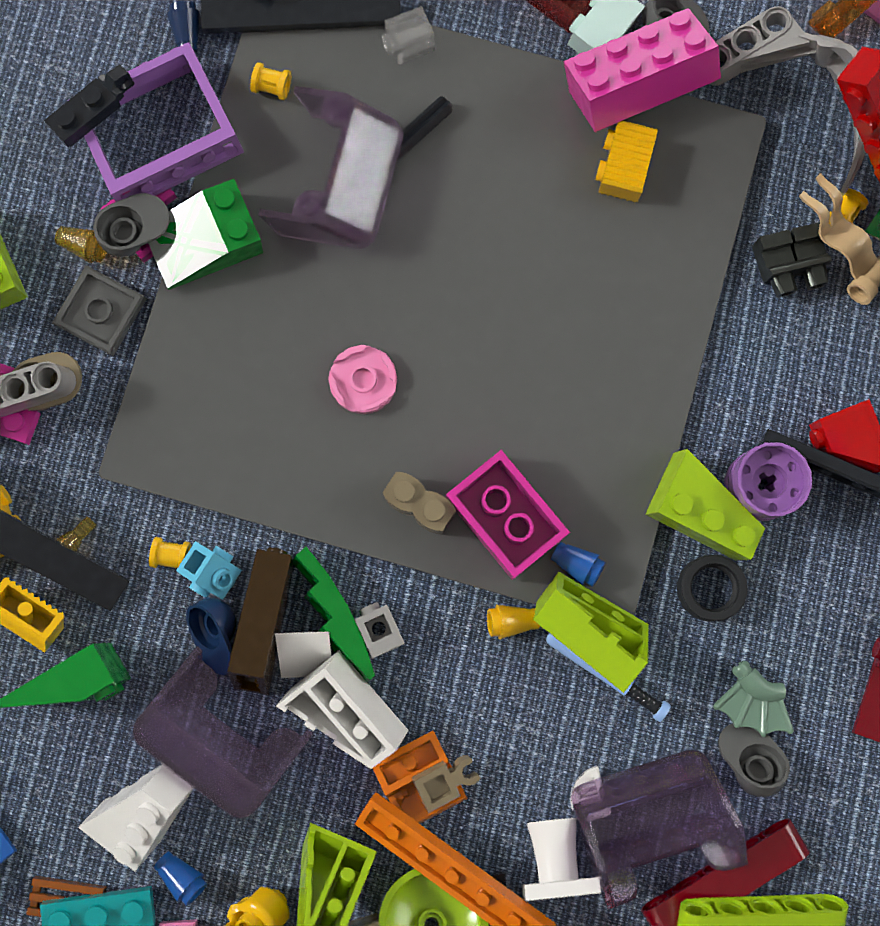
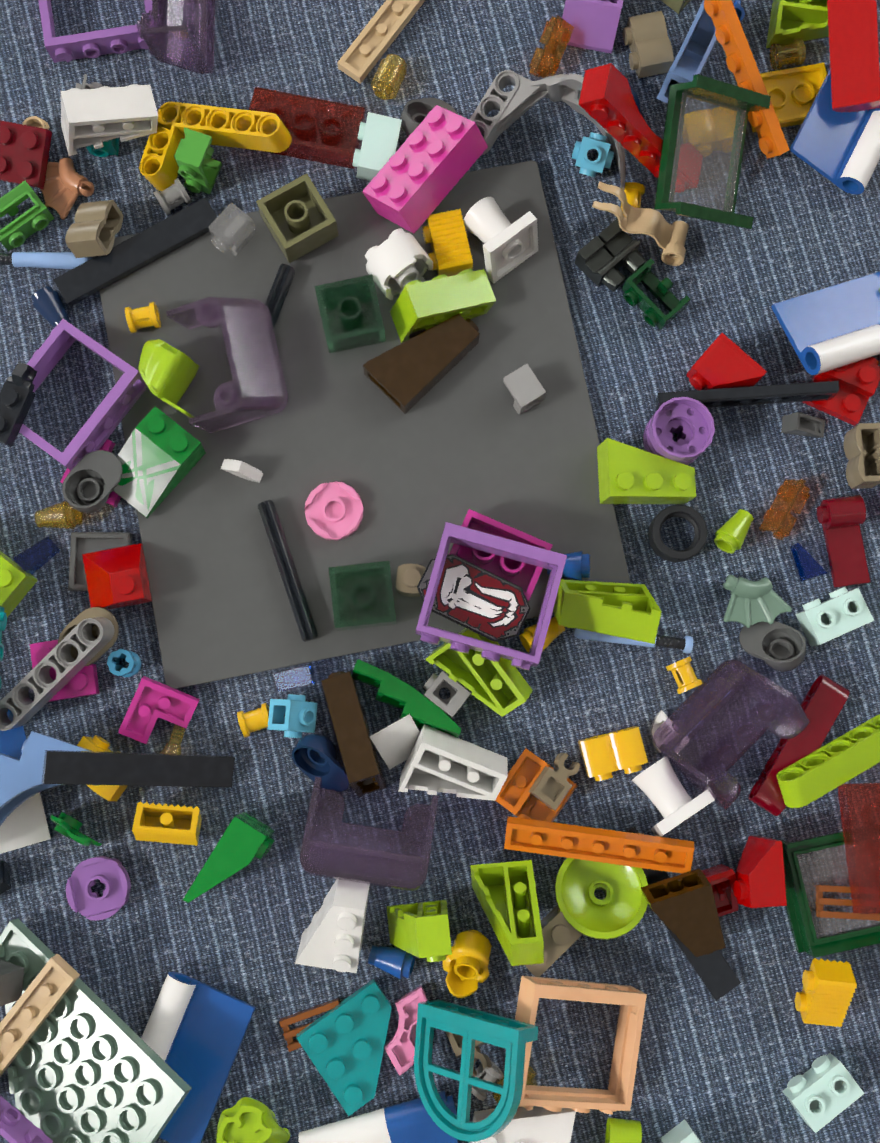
camera: 30 degrees left, 0 degrees up
none -> clear blue piece [13,537,61,574]
none -> red slope [82,543,152,610]
none -> dark azure bush [107,649,141,677]
none -> dark pink plate [118,676,200,744]
none -> lime piece [138,339,200,420]
none -> white tile [221,459,263,483]
none -> olive brick [256,173,339,263]
none -> black axle [258,500,318,642]
none -> clear blue piece [274,665,314,692]
none -> clear green brick [314,274,386,353]
none -> clear green brick [329,561,397,631]
none -> dark brown slope [363,314,480,414]
none -> white brick [365,228,433,300]
none -> lime wedge [386,899,452,962]
none -> lime wedge [390,269,496,343]
none -> medium lavender window [415,522,567,670]
none -> shield [417,554,531,642]
none -> lime wedge [425,628,533,717]
none -> white plant [464,197,538,284]
none -> light grey panel [503,364,546,415]
none -> medium azure brick [571,132,614,177]
none -> yellow brick [578,726,648,781]
none -> dark green window [622,259,691,330]
none -> yellow bush [666,656,703,694]
none -> lime cone [714,509,754,554]
none -> clear orange hinge [759,480,810,540]
none -> clear blue piece [790,543,827,581]
none -> light aqua brick [795,586,874,646]

